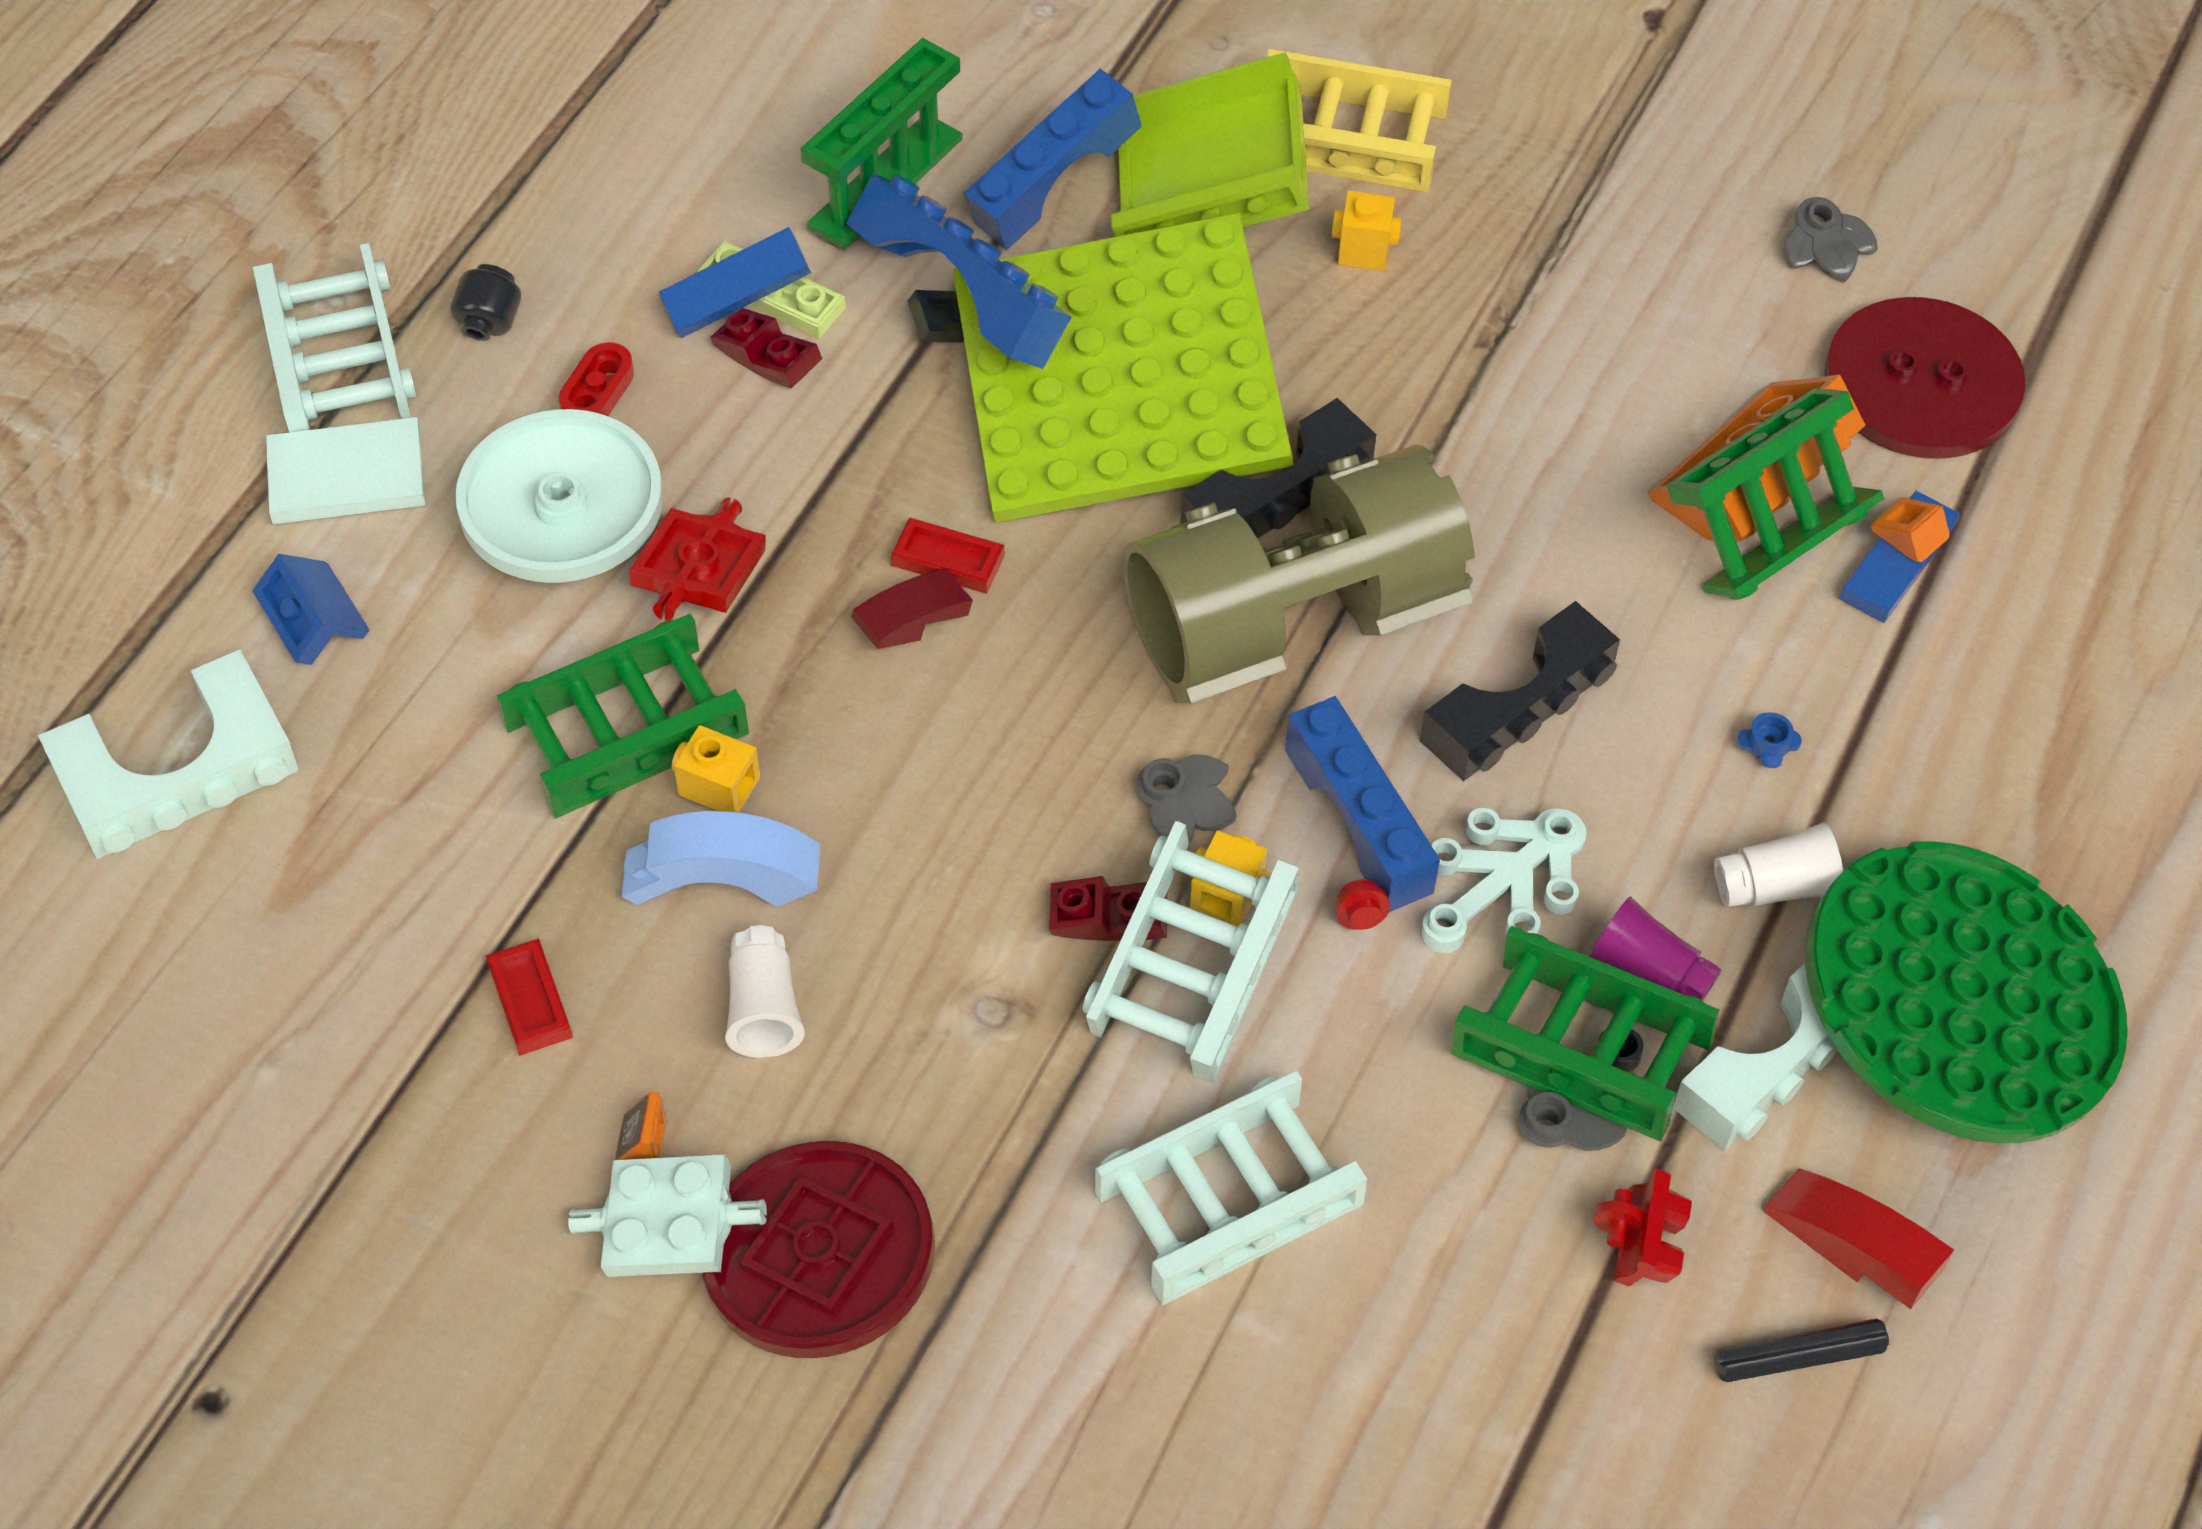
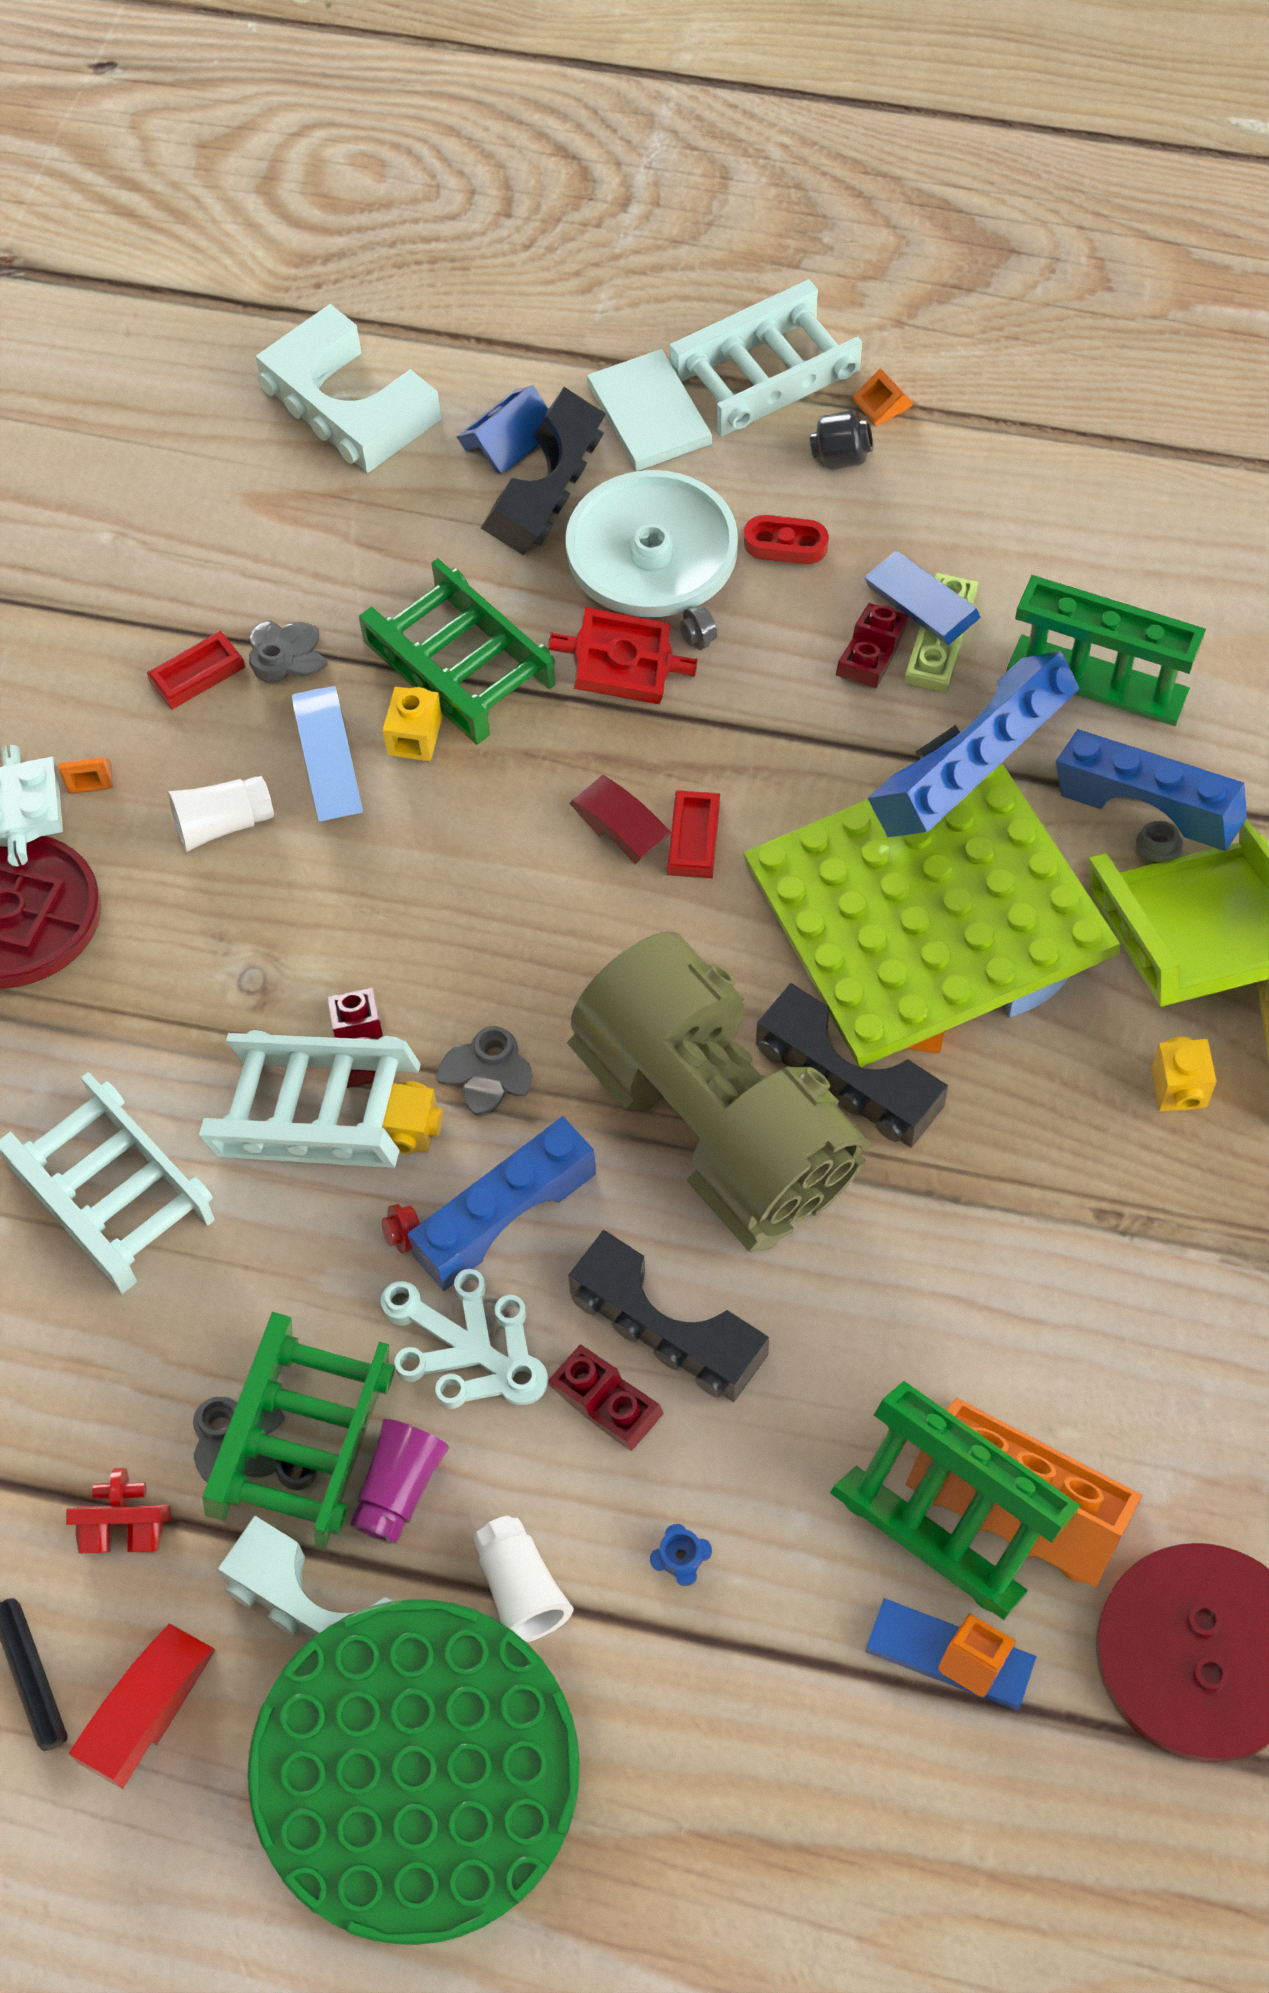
camera: 80 degrees right, 5 degrees up
none -> dark grey plate [249,620,328,682]
none -> black arch [481,387,606,555]
none -> dark red slope [548,1344,664,1451]
none -> dark grey plate [680,607,717,650]
none -> orange slope [851,368,914,426]
none -> dark grey plate [1136,821,1183,863]

